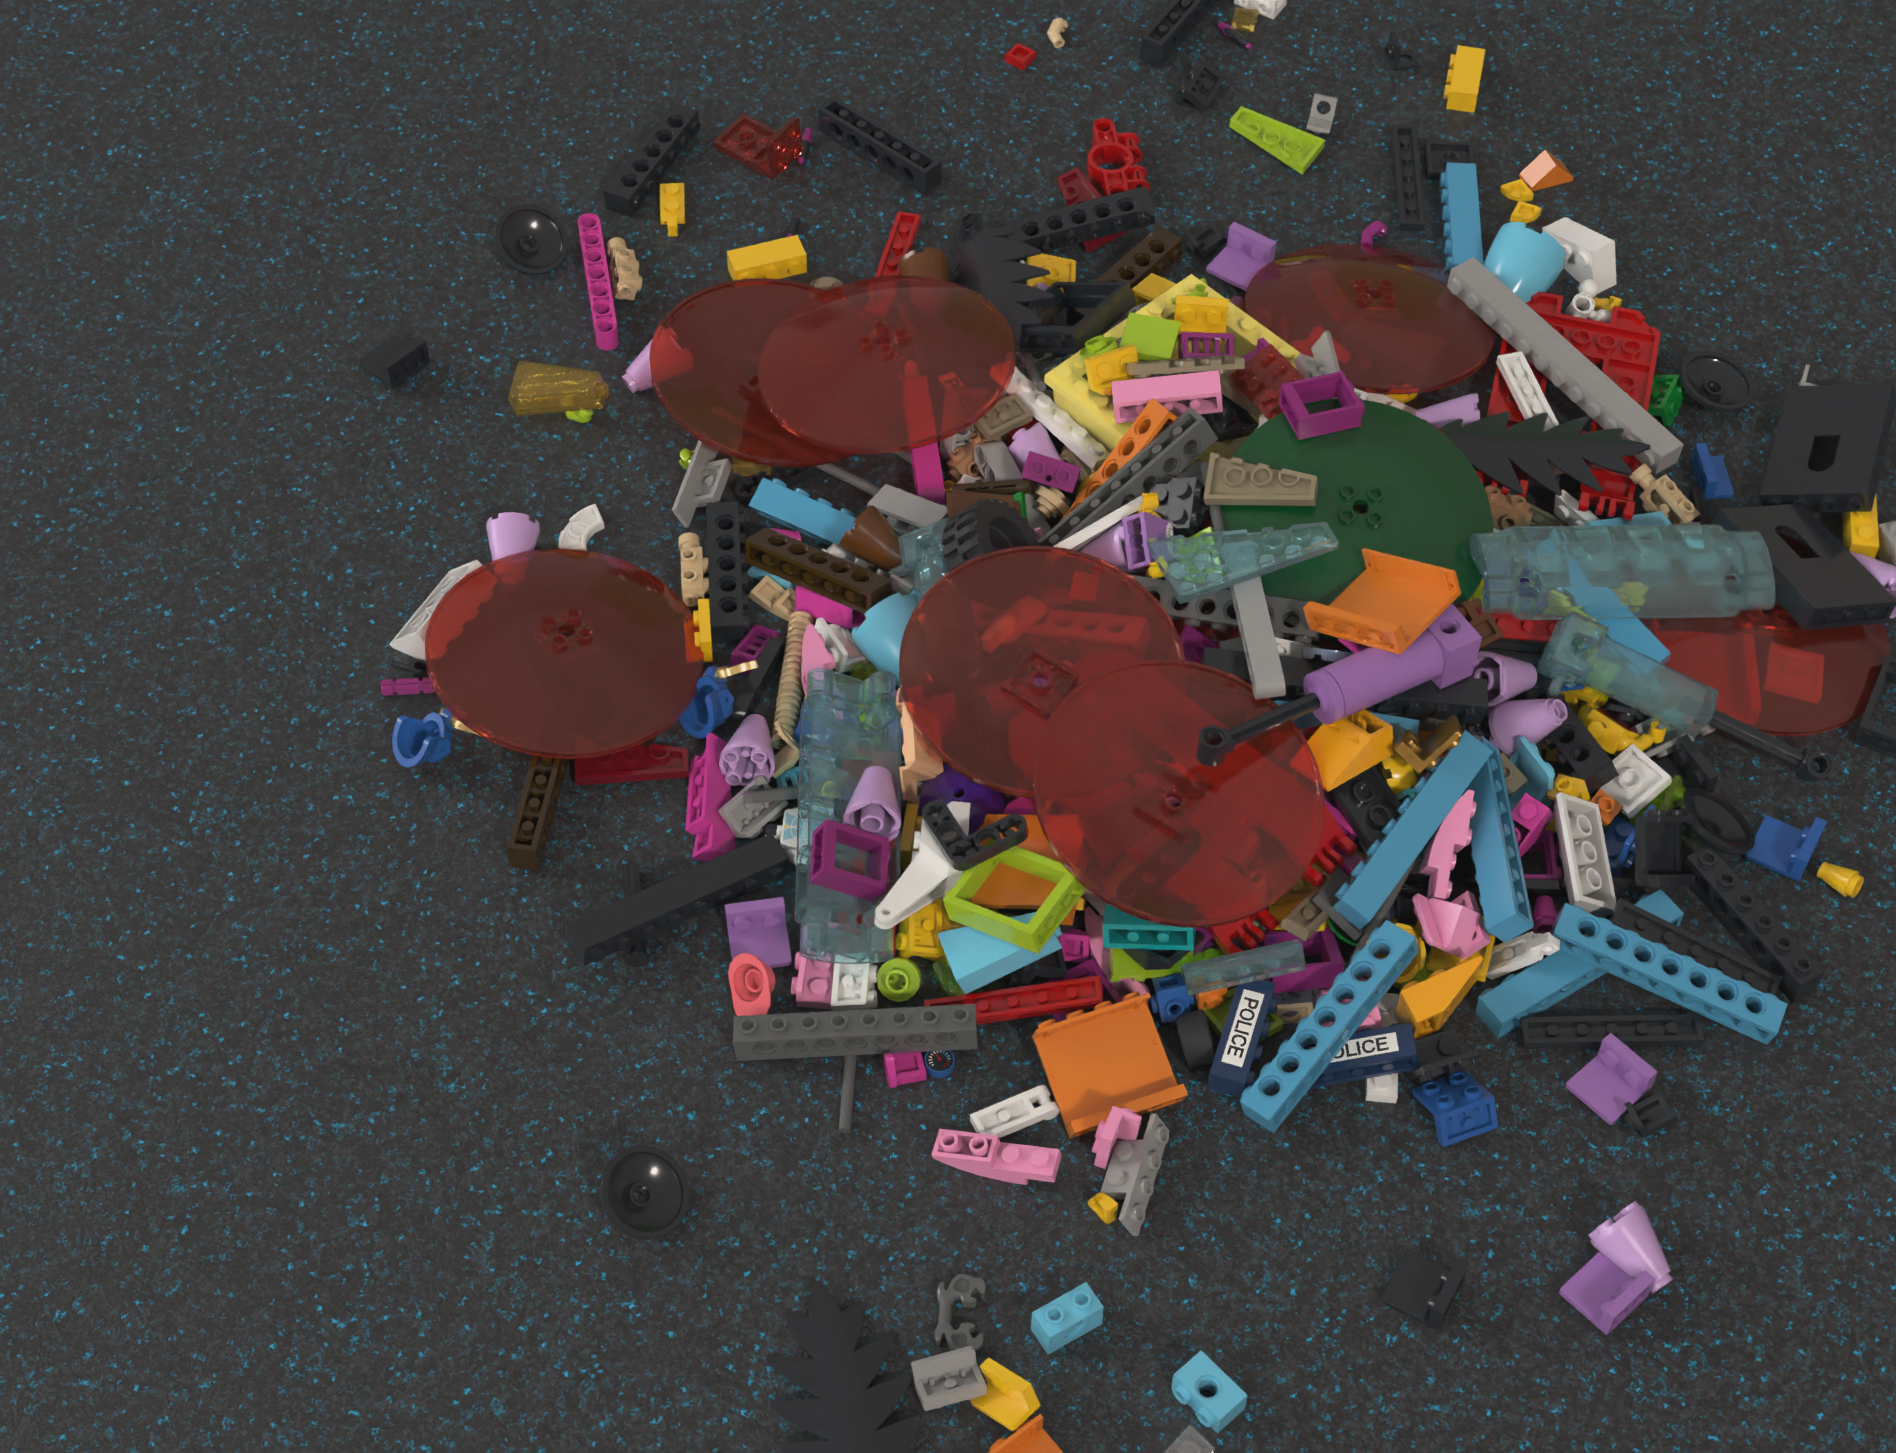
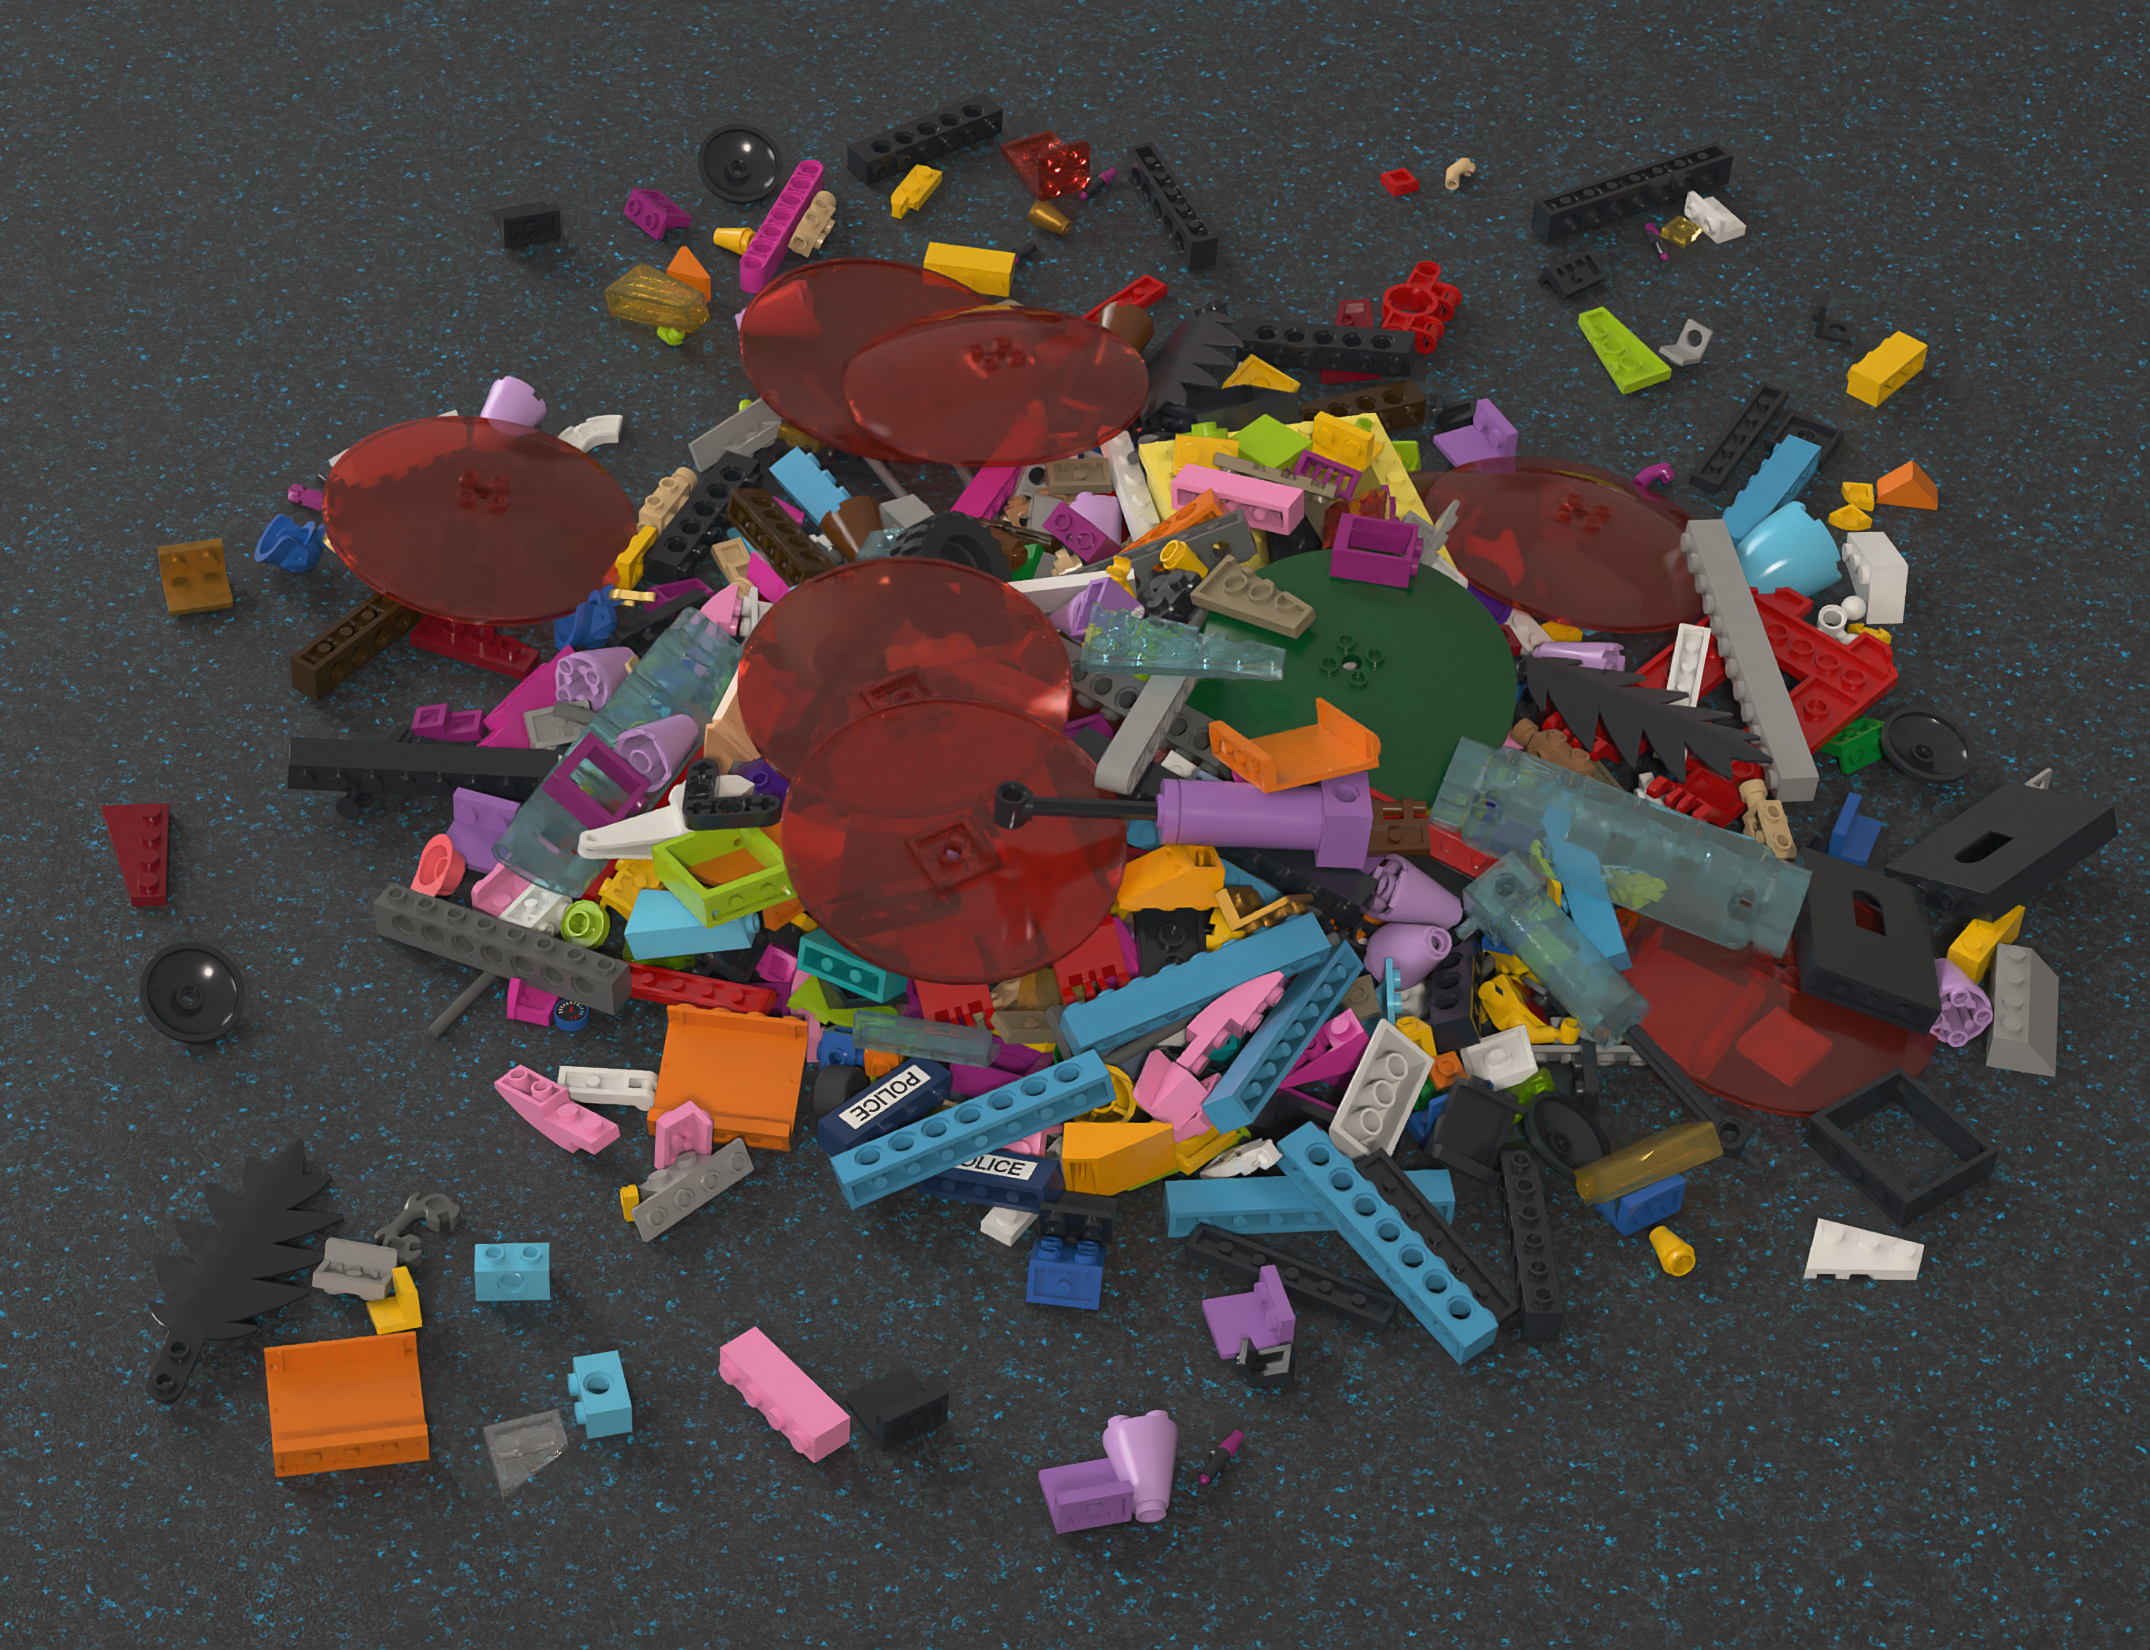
camera: 25 degrees right, 10 degrees down
none -> dark red wing [101,803,170,907]
none -> pearl gold bracket [158,538,234,616]
none -> magenta slope [412,703,486,741]
none -> magenta bracket [624,188,692,240]
none -> orange slope [666,246,711,303]
none -> yellow cone [713,227,756,256]
none -> bright pink brick [719,1326,850,1463]
none -> pearl gold cone [1028,200,1072,236]
none -> yellow cone [1160,540,1208,580]
none -> piece [1198,1430,1244,1485]
none -> clear yellow slope [1573,1121,1724,1205]

